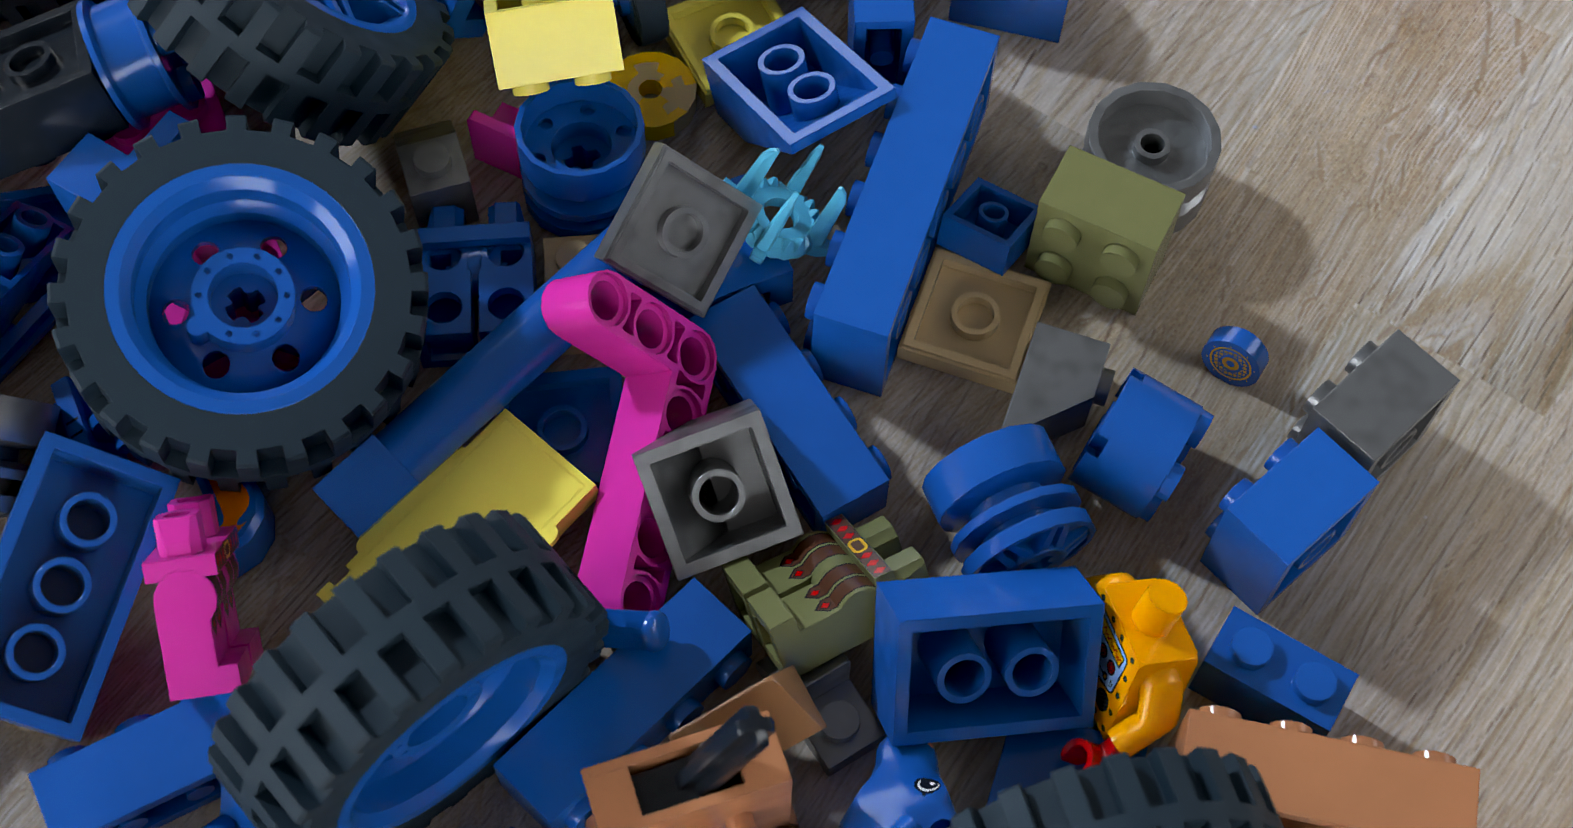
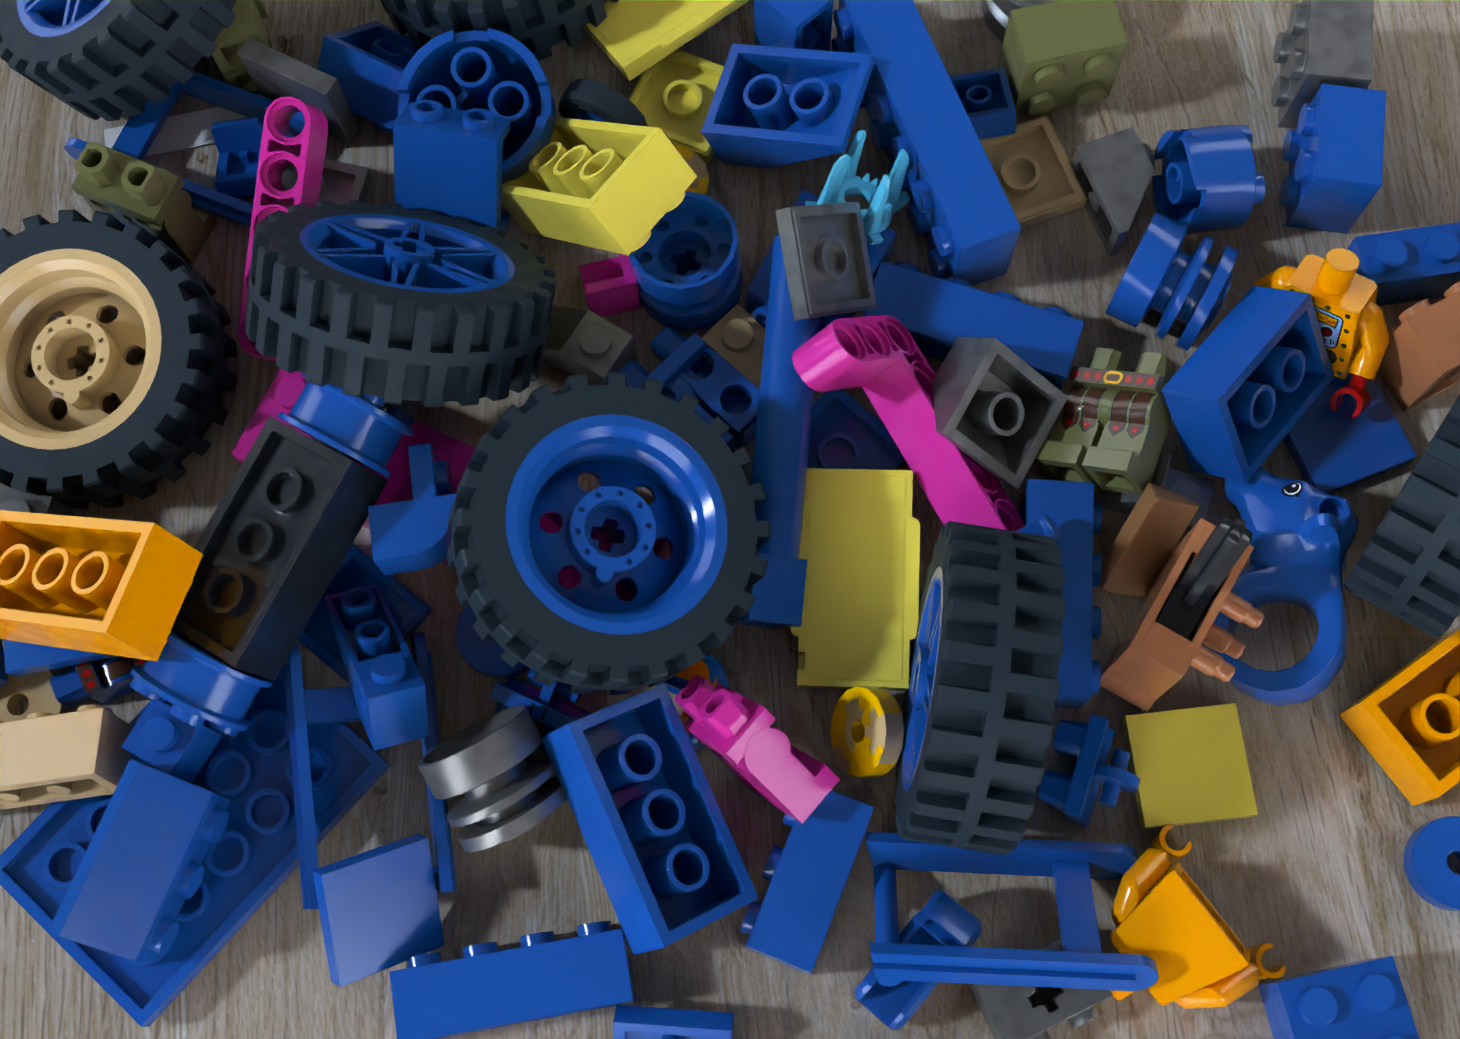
camera: 35 degrees left, 10 degrees up
blue tile [1201,326,1269,387] -> none

